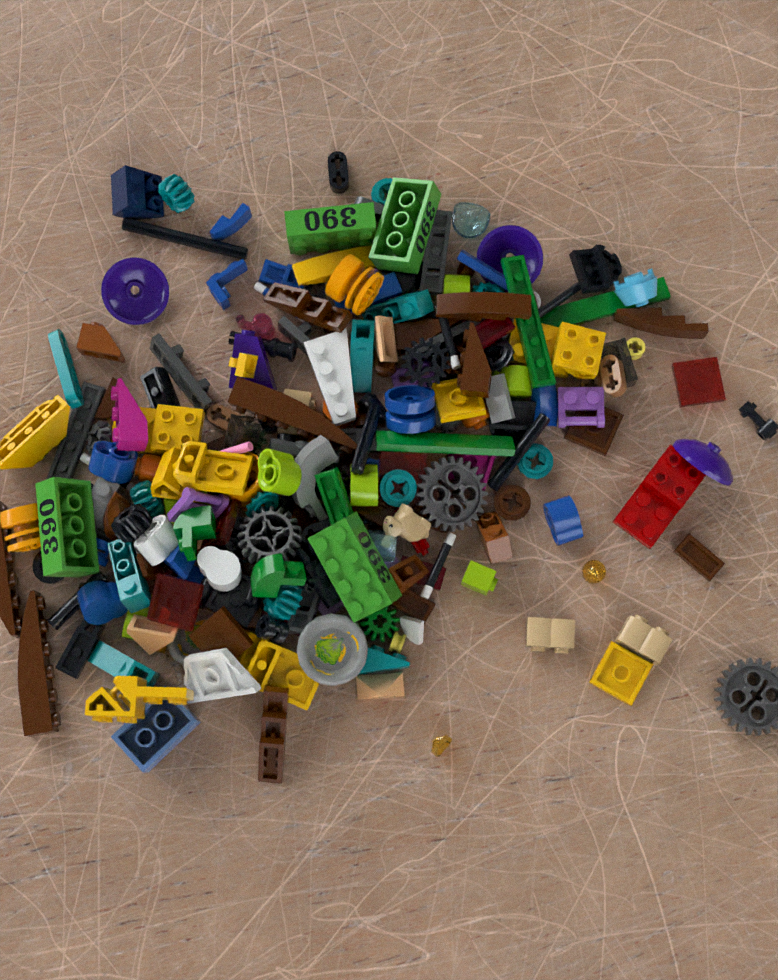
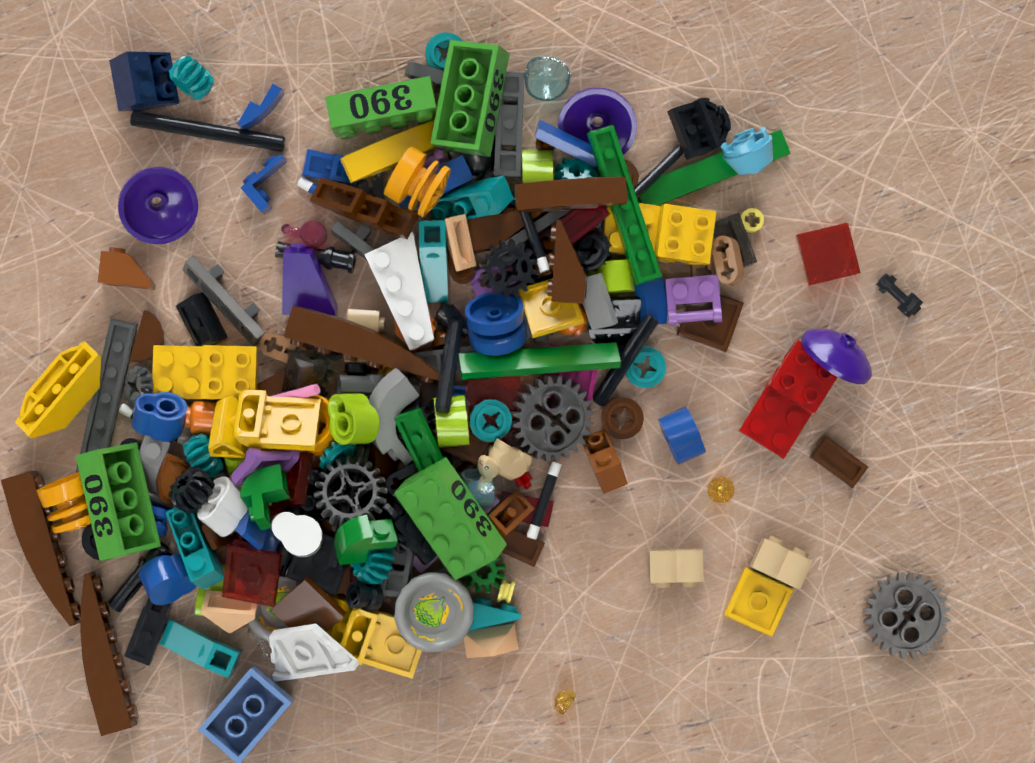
camera: 10 degrees left, 10 degrees up
teal beam [48,329,84,409] -> none
yellow piece [85,676,194,723] -> none
dark pink slope [111,378,148,452] -> none
yellow tile [228,353,258,378] -> none
reddish brown slope [258,686,289,784] -> none
black beam [328,151,349,194] -> none
white tile [400,615,424,645] -> none
lime brick [461,560,498,596] -> none
reddish brown slope [613,307,709,339] -> none

